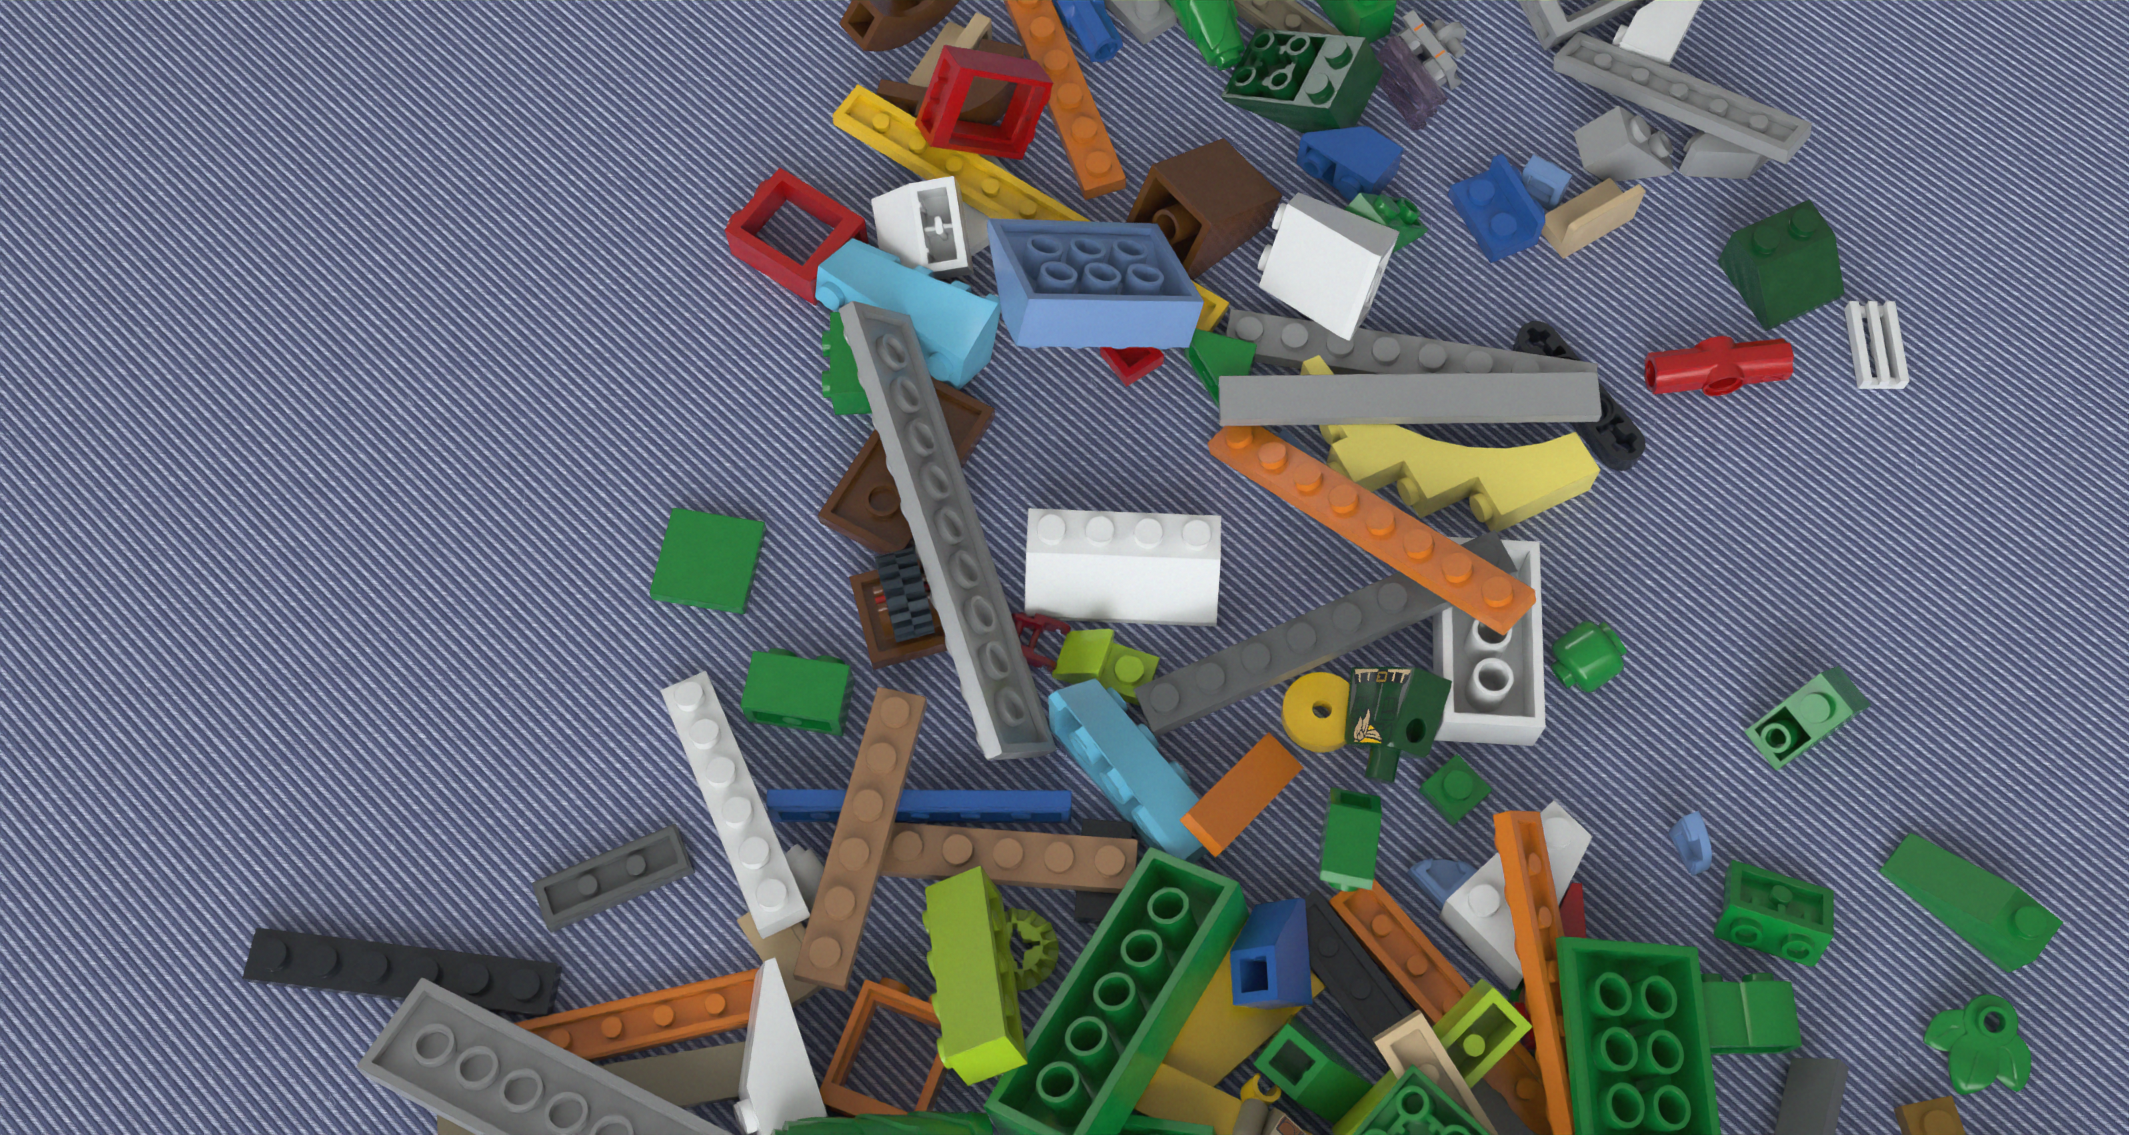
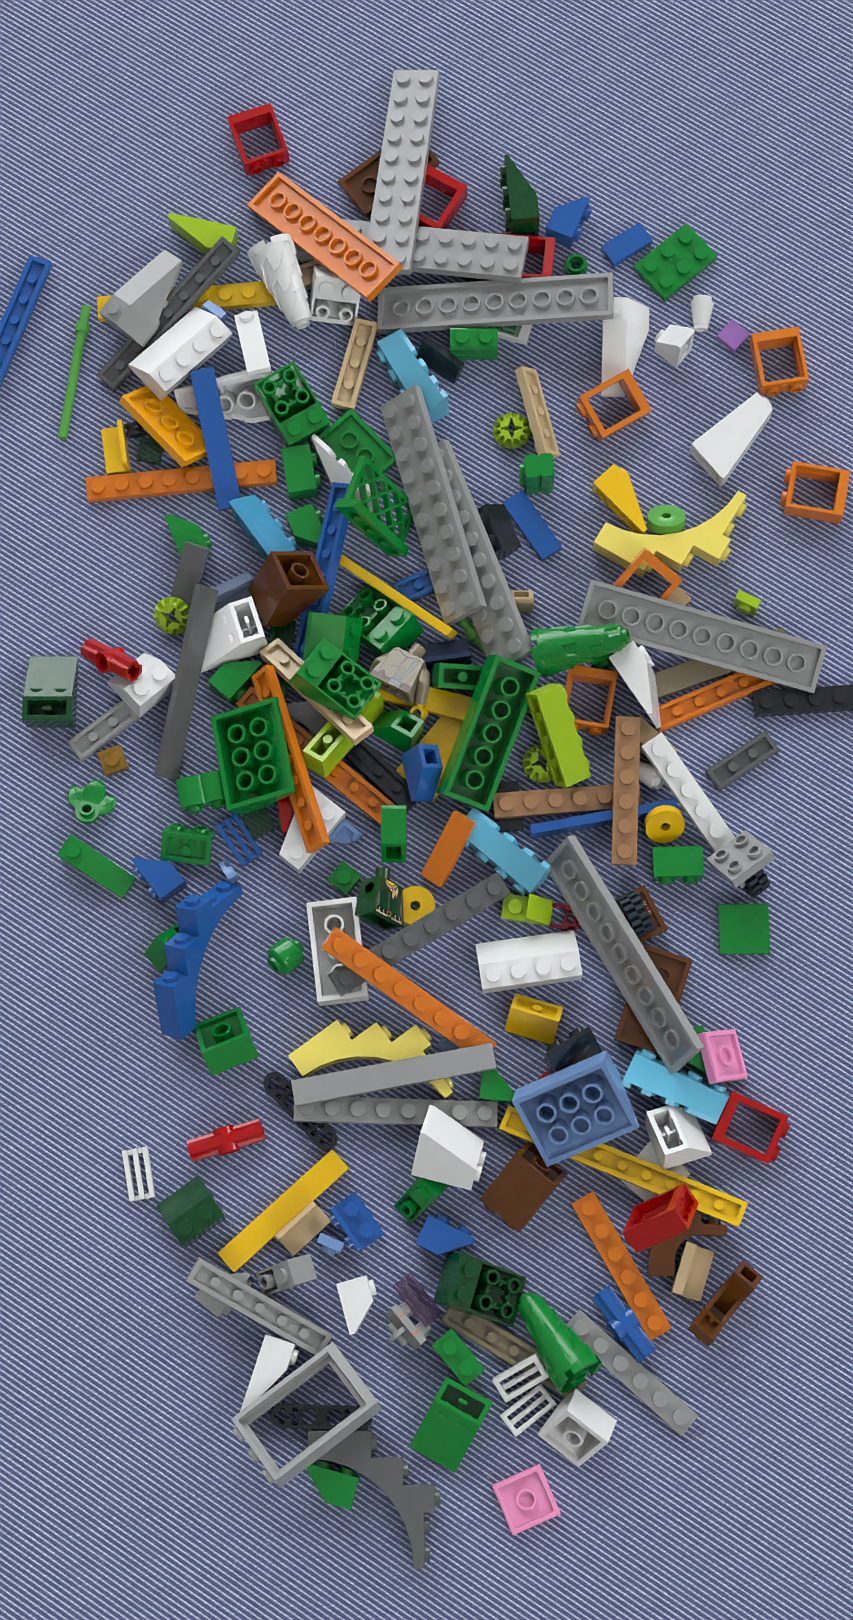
camera: 175 degrees right, 10 degrees up
none -> blue slope [132,857,188,903]
none -> blue arch [153,881,243,1040]
none -> green slope [195,1006,259,1076]
none -> blue tile [215,813,263,867]
none -> yellow tile [217,1149,349,1273]
none -> clear green tile [243,807,276,840]
none -> white slope [336,1275,377,1335]
none -> yellow panel [505,993,564,1044]
none -> black slope [544,1026,602,1073]
none -> yellow piece [644,805,685,843]
none -> bright pink tile [697,1029,748,1084]
none -> light grey plate [706,830,776,898]

